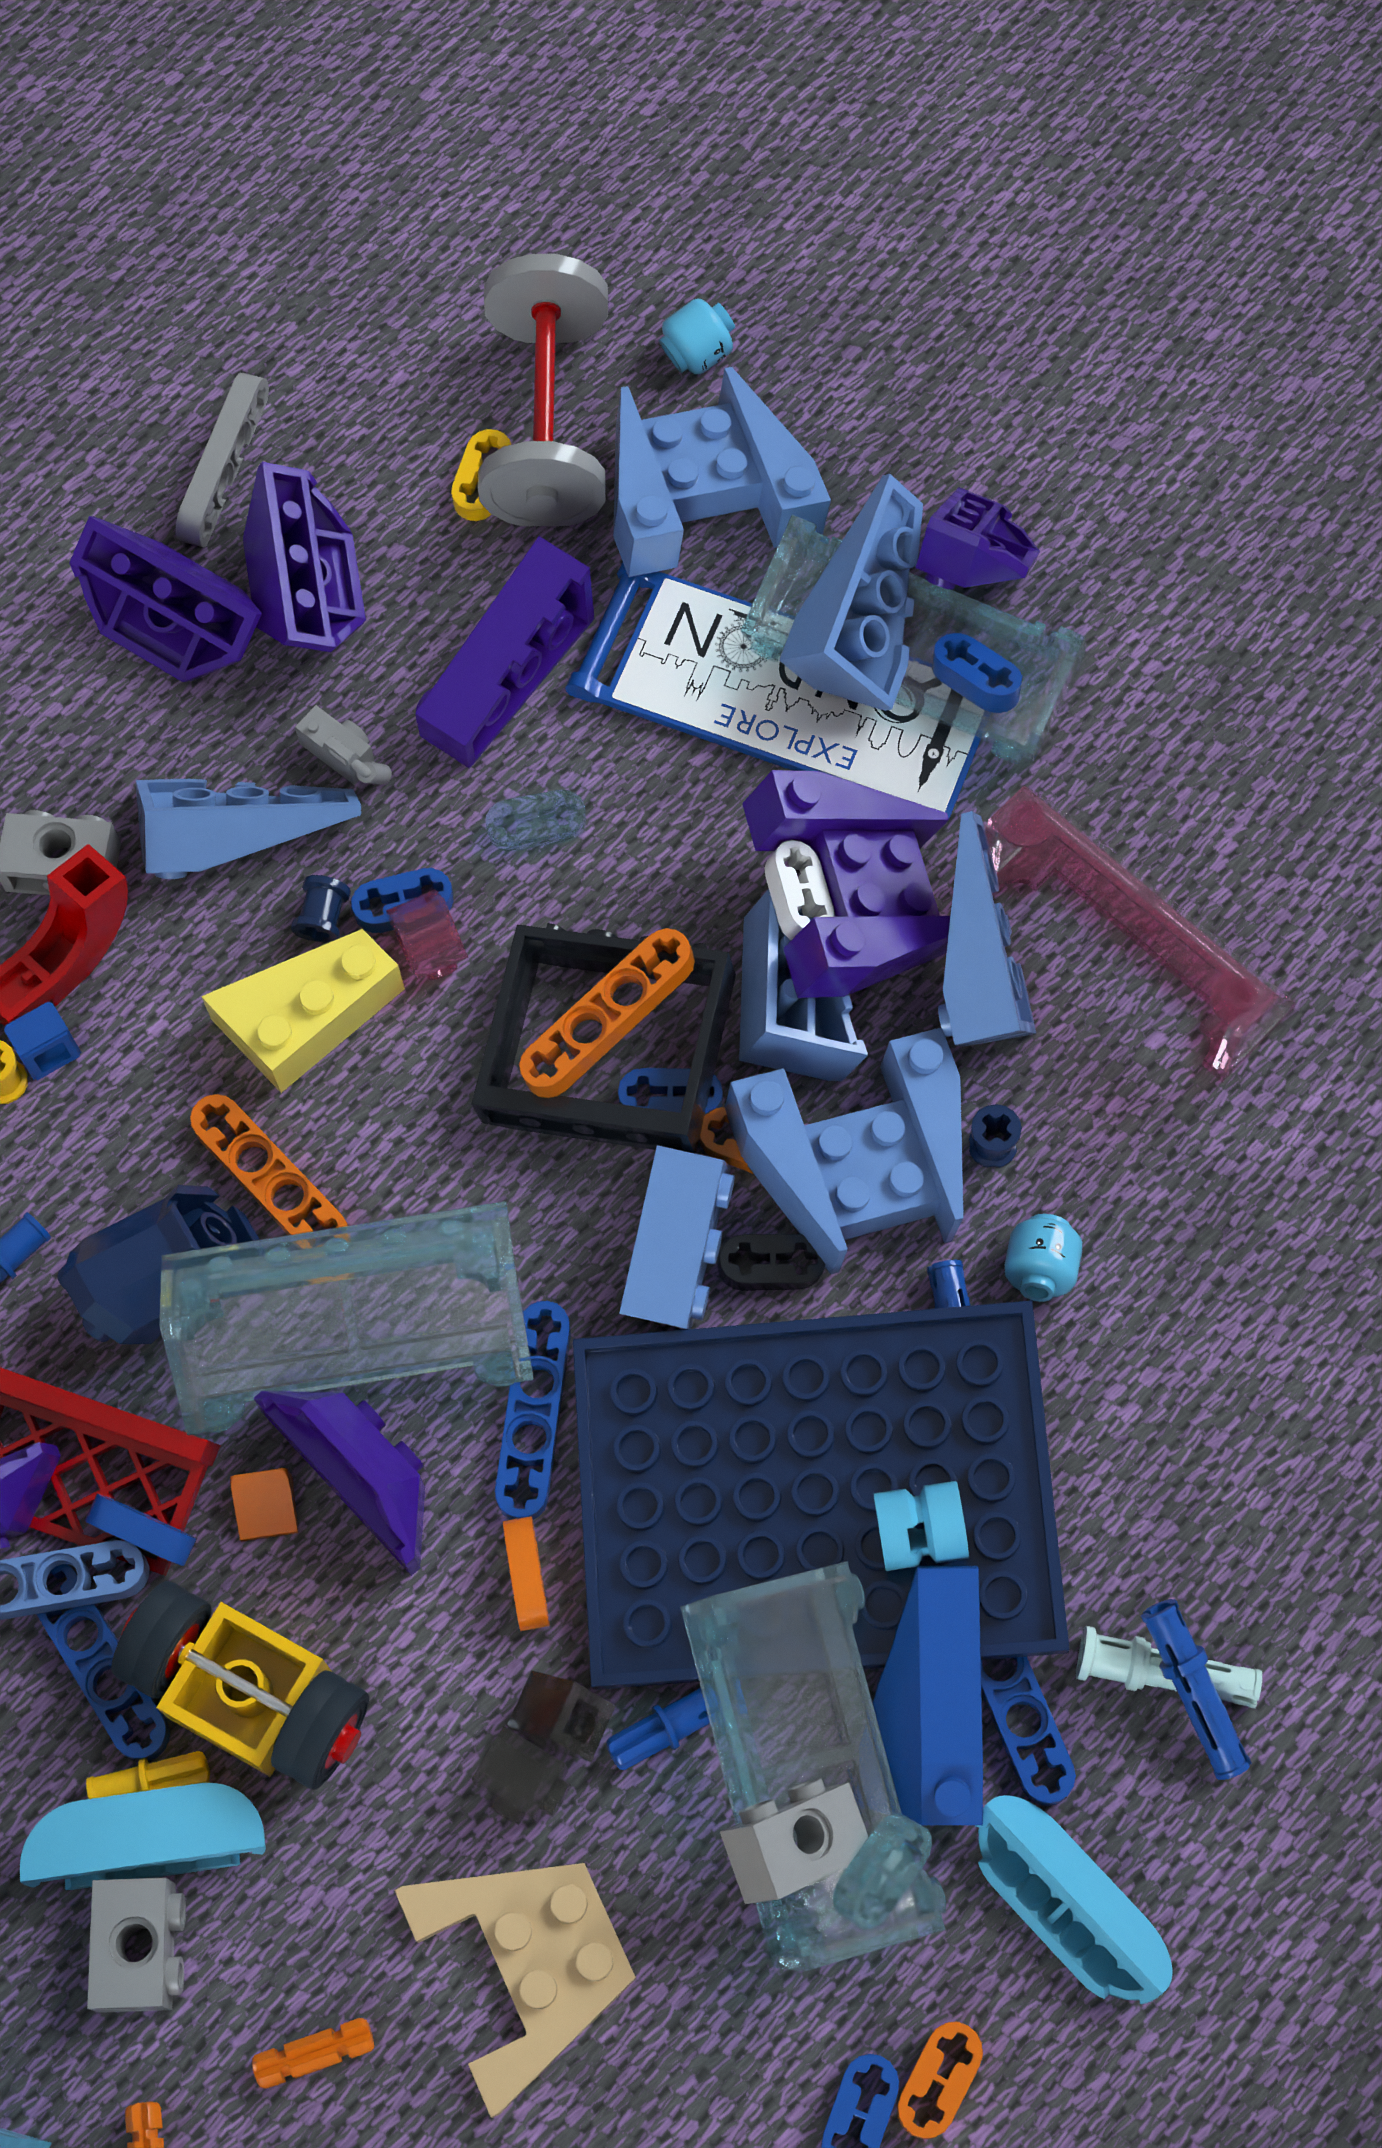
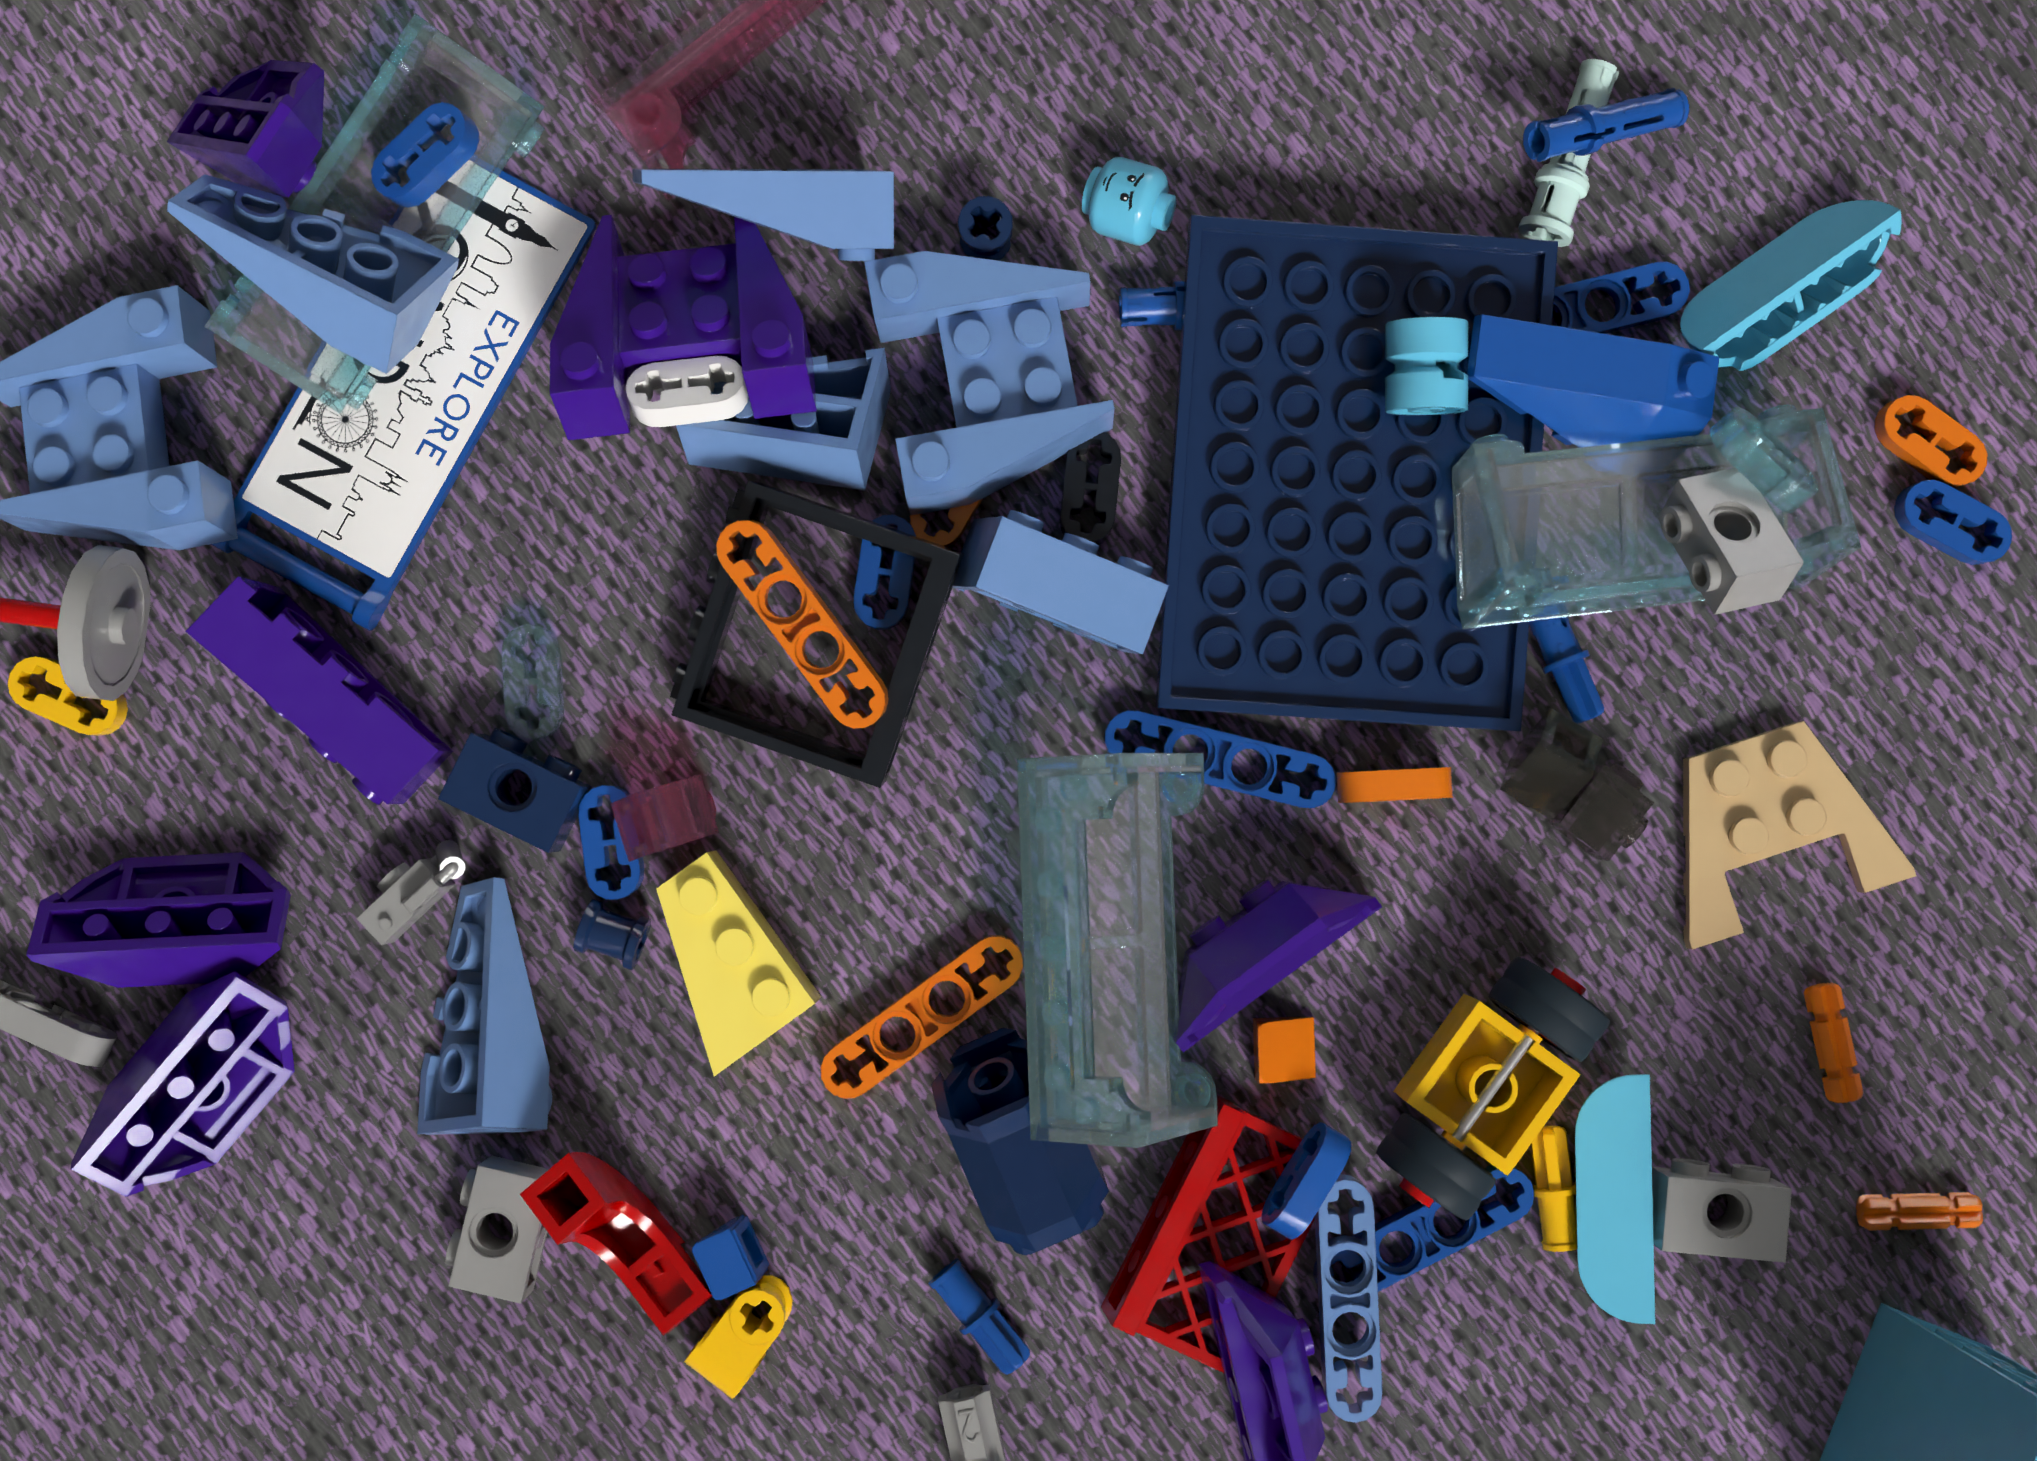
camera: 85 degrees left, 20 degrees up
none -> dark blue brick [438,728,592,853]

